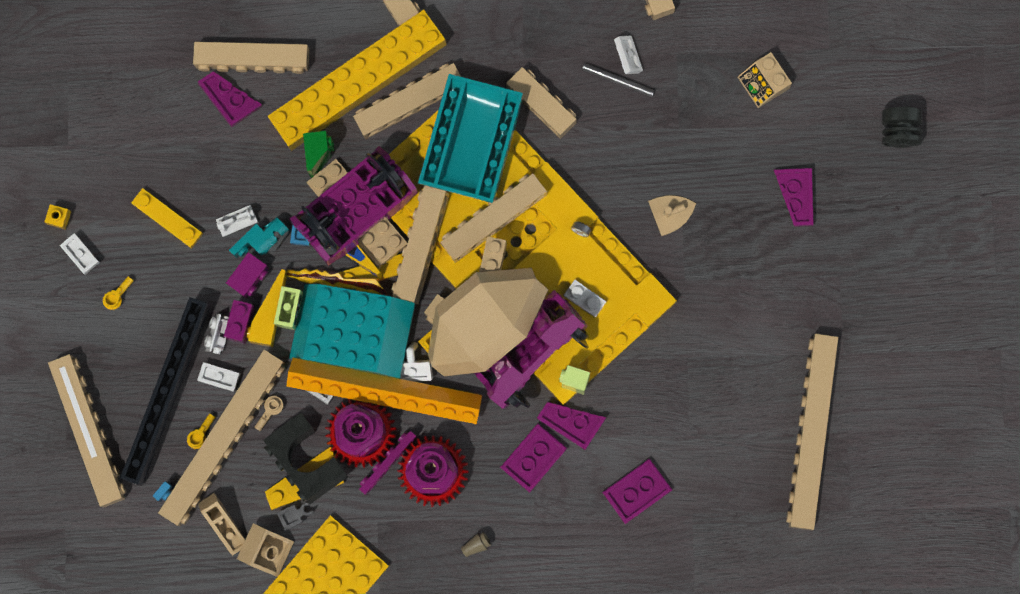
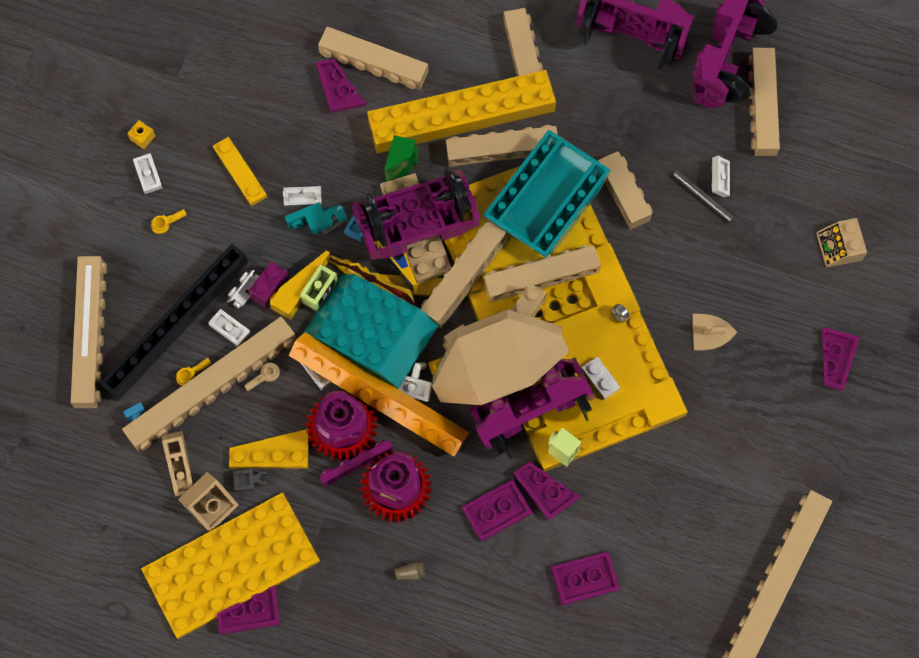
camera: 10 degrees right, 10 degrees down
magenta brick [226,252,269,299] -> none
pearl dark grey arch [264,413,348,504] -> none

